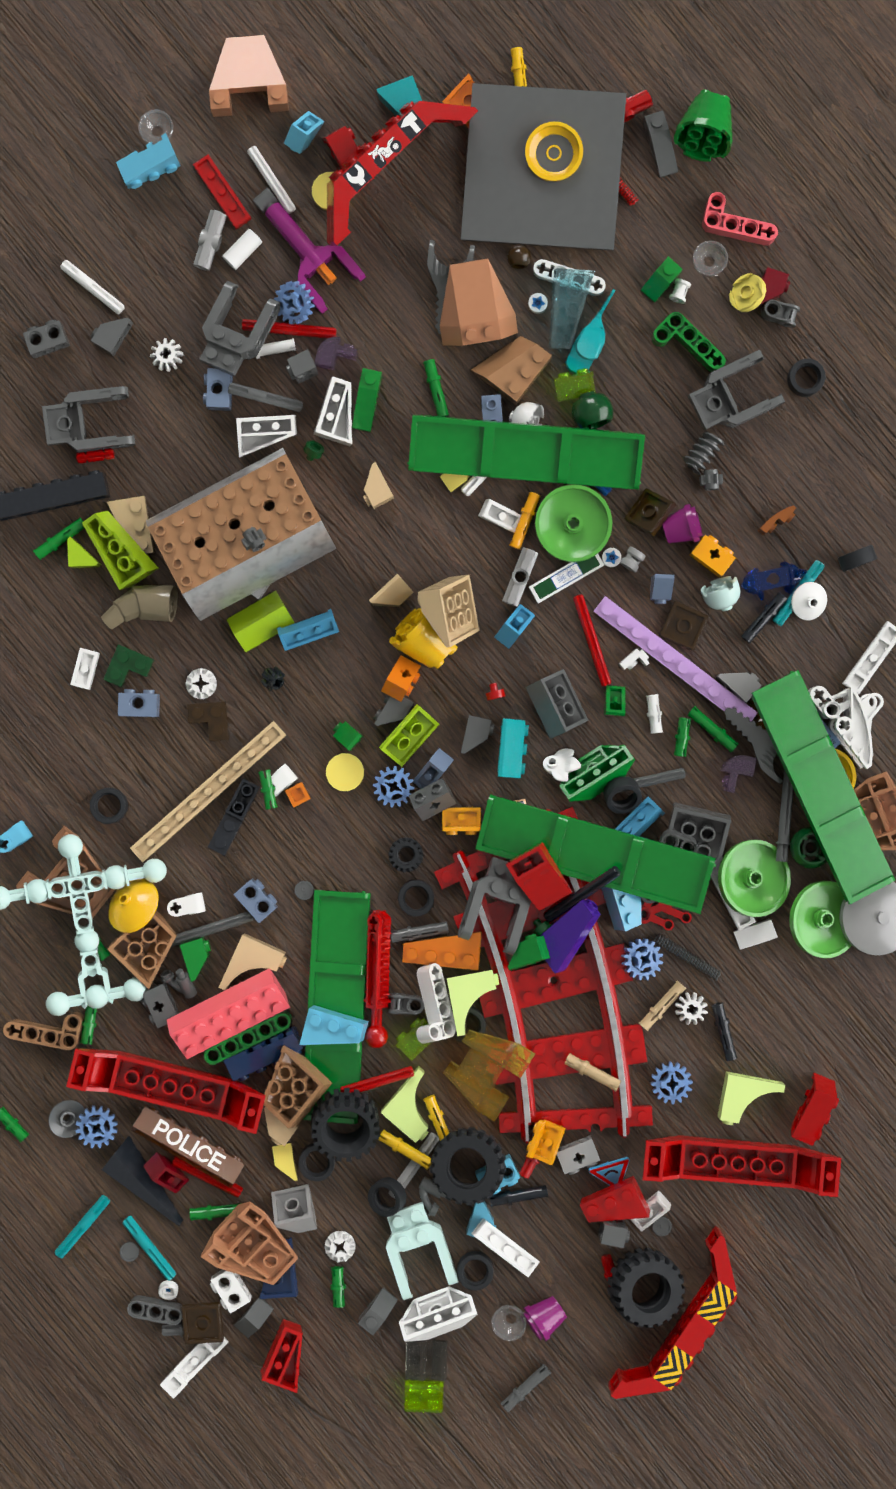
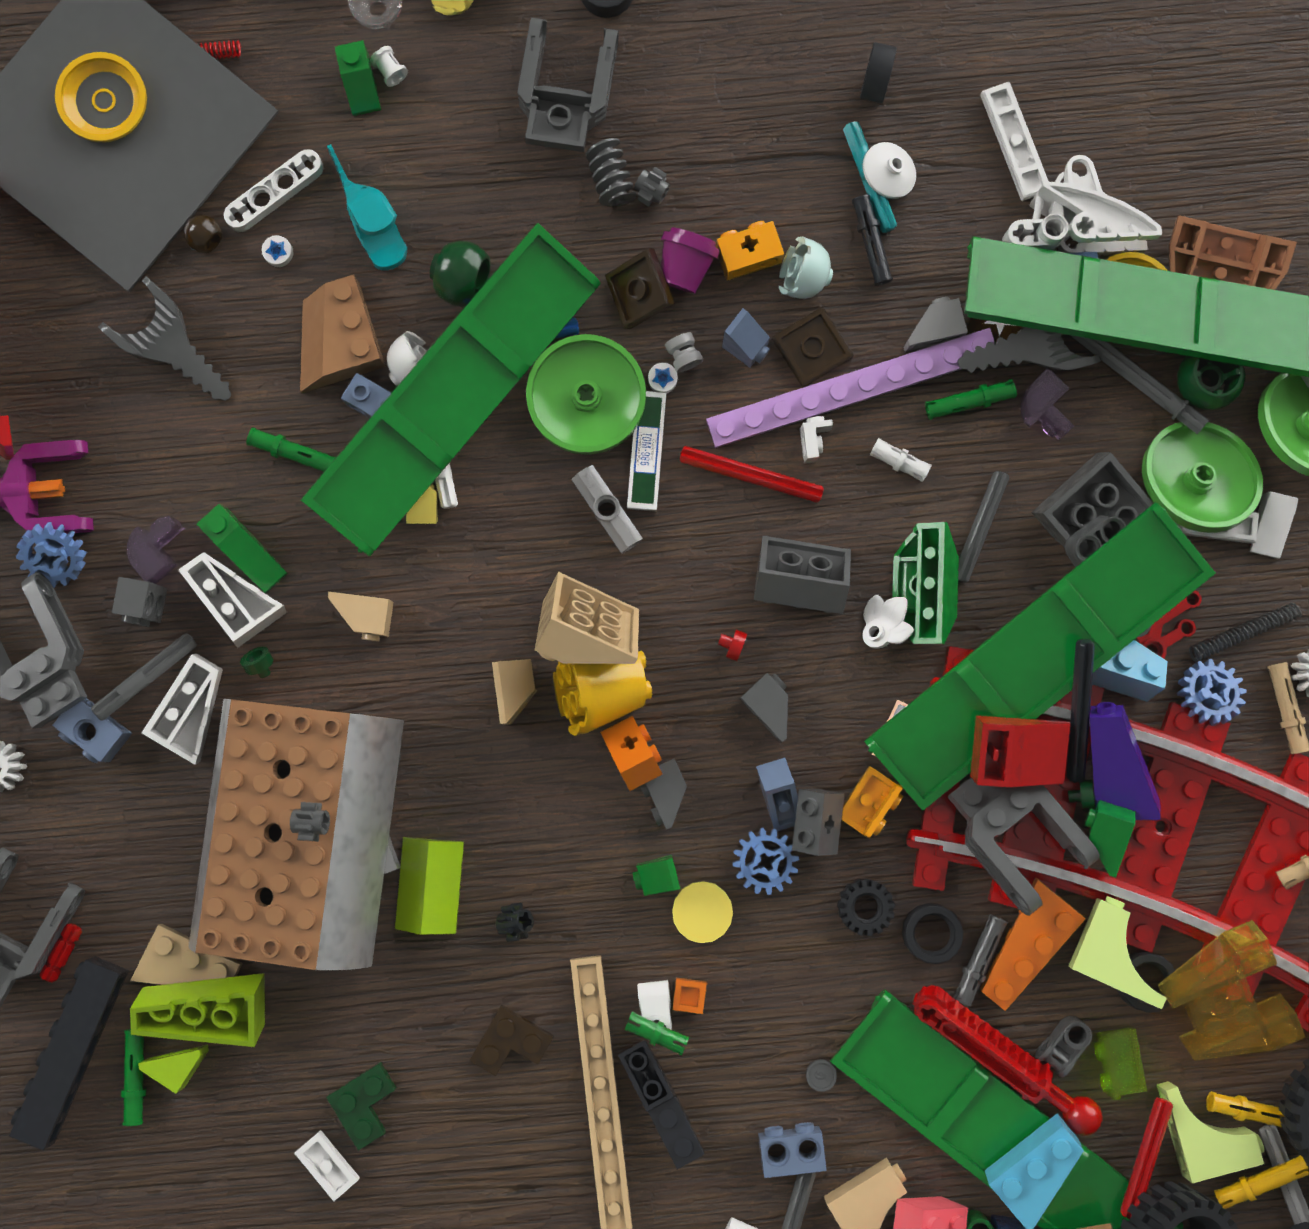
camera: 55 degrees left, 5 degrees down
dark tan piece [101,585,178,629] -> none
sand blue brick [118,689,160,717] -> none
white gear [186,668,217,699] -> none
red axle [242,319,337,339] -> none
white pin [256,338,296,359] -> none
dark azure container [277,609,339,651] -> none
lime slope [379,704,440,767] -> none
white beam [416,963,456,1044] -> none
nougat wedge [440,258,518,346] -> none
white slope [478,499,521,533] -> none
dark azure slope [494,604,535,649] -> none
teal slope [497,718,529,778] -> none
light orange pin [509,492,541,550] -> none
clear light blue wedge [549,268,595,350] -> none
clear neon green bracket [554,368,596,402] -> none
black tyre [603,776,642,814] -> none
green slope [604,685,625,716] -> none
dark azure container [615,797,665,836] -> none
green beam [652,312,726,372] -> none
green pin [674,717,691,757] -> none
clear blue piece [741,561,807,601] -> none
dark orange slope [758,505,796,535] -> none

